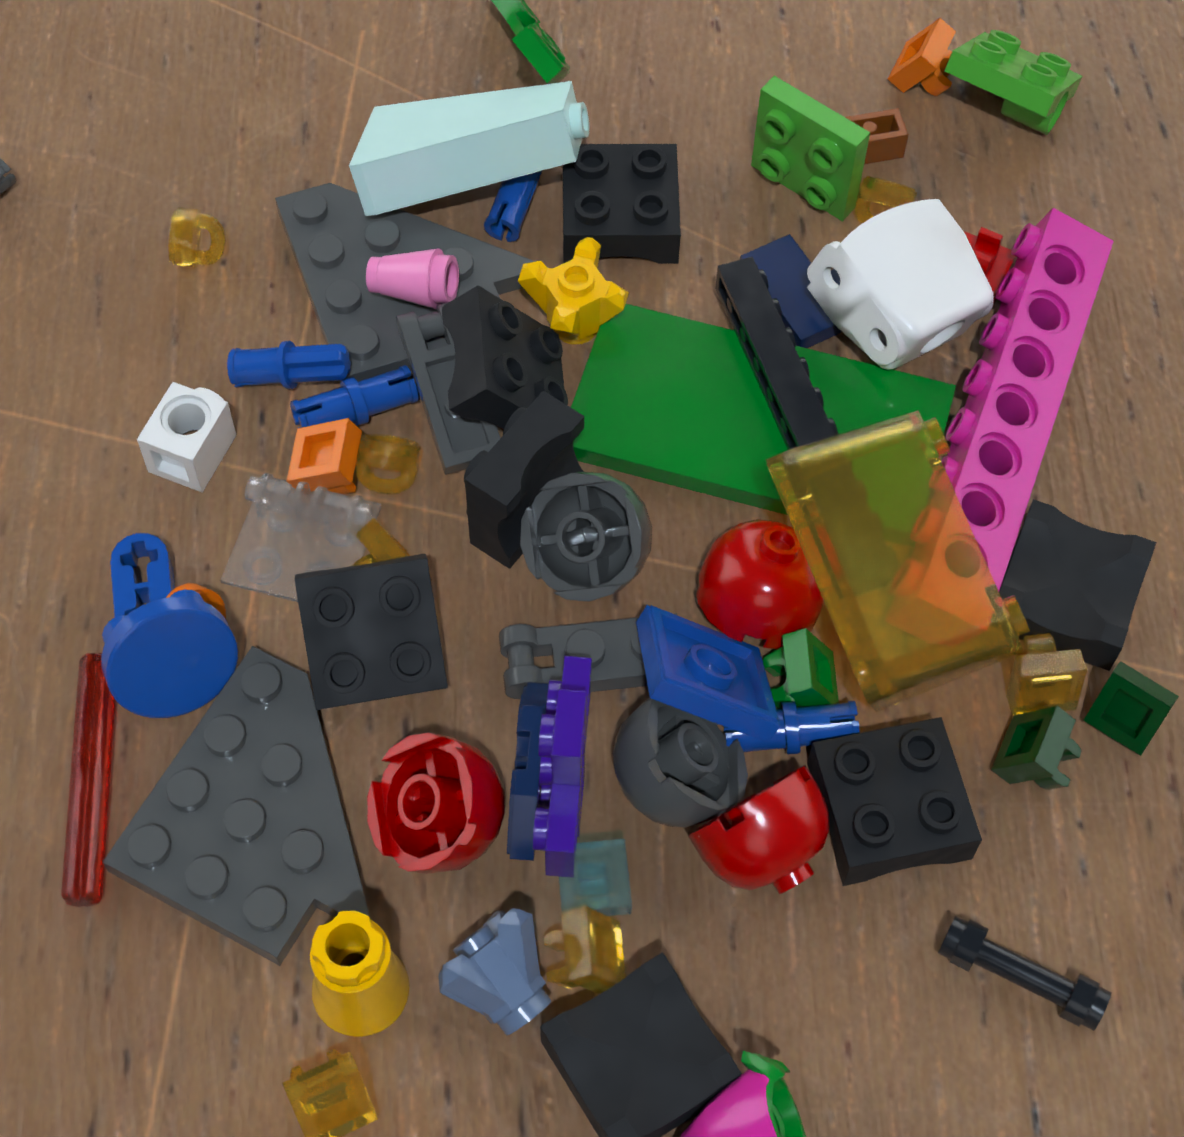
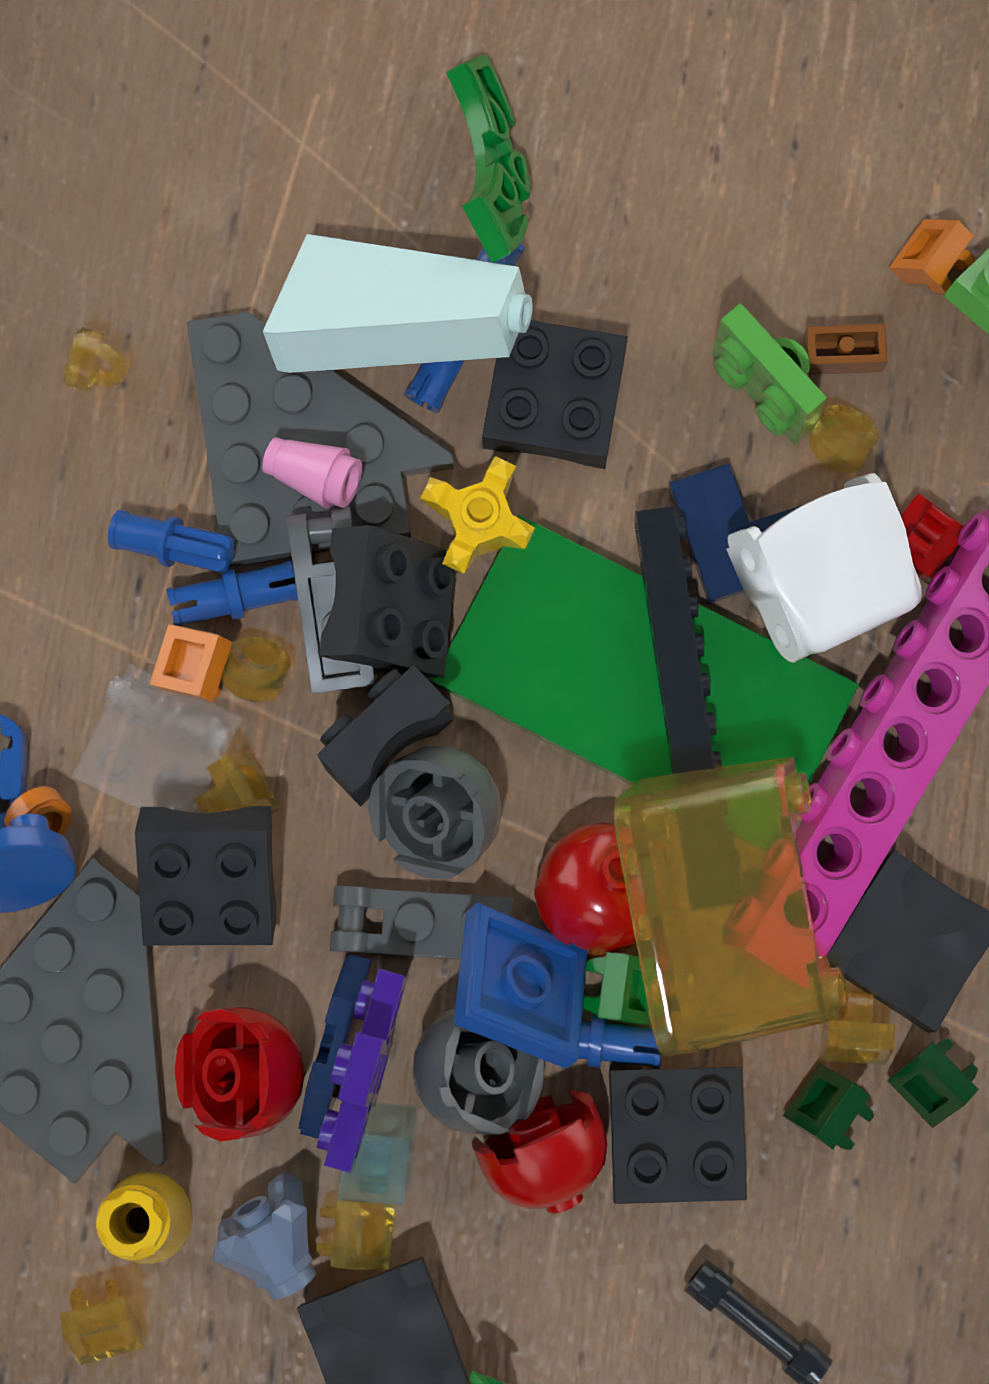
camera: 15 degrees right, 20 degrees up
white brick [137,382,236,493] -> none

